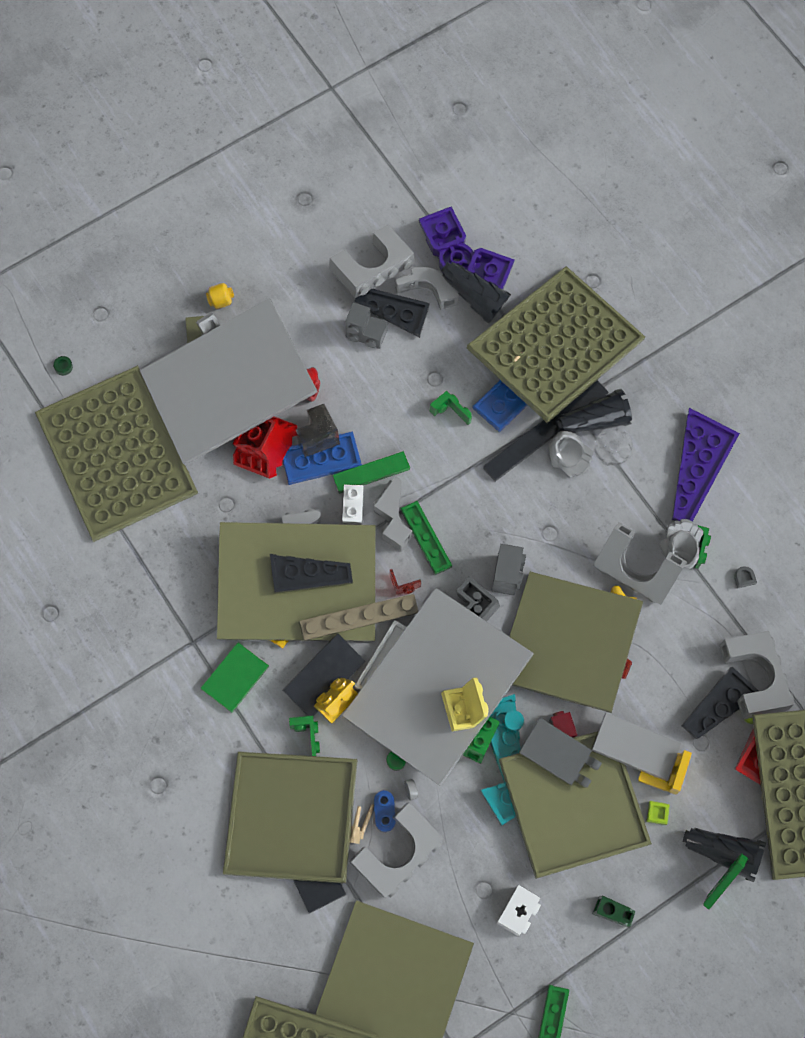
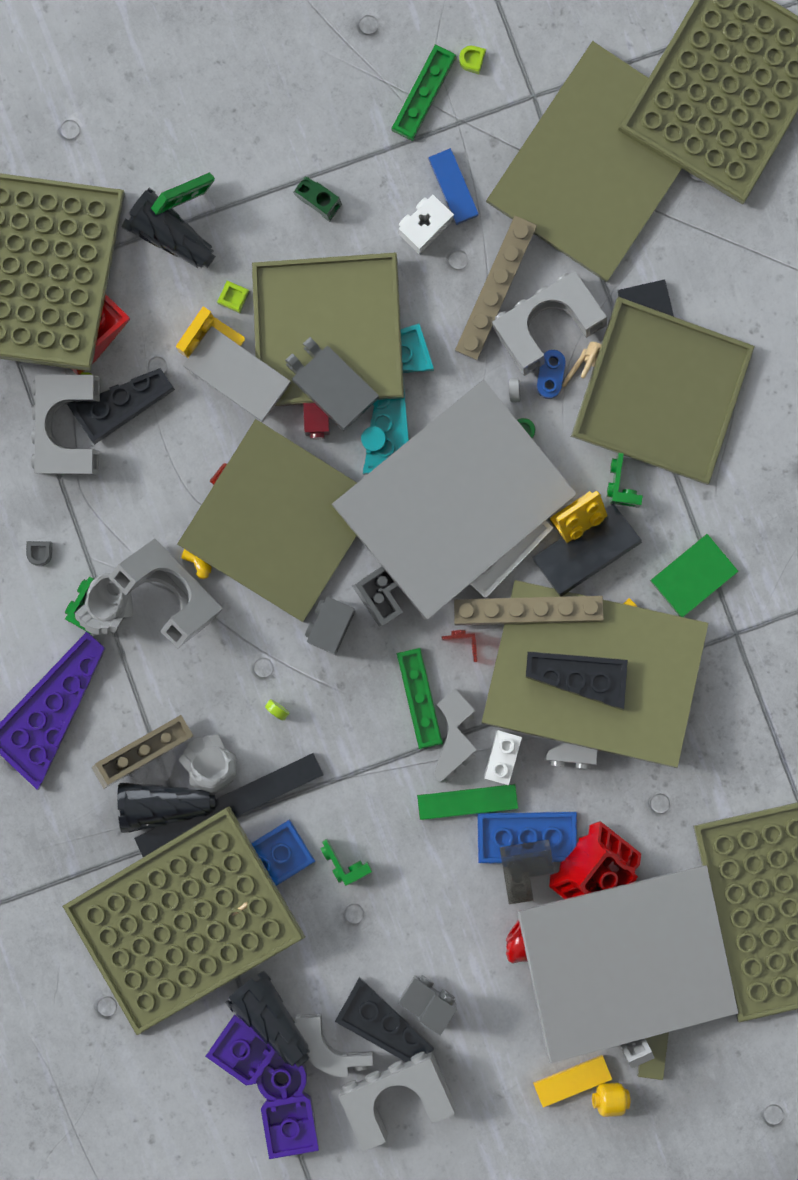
camera: 160 degrees left, 15 degrees up
light yellow bracket [441,677,488,732] -> none
green bracket [463,717,500,764] -> none
none -> dark tan slope [92,715,193,789]
none -> lime tile [265,699,290,721]
none -> blue tile [428,148,479,225]
none -> dark tan plate [455,216,537,360]
none -> yellow tile [533,1055,612,1108]

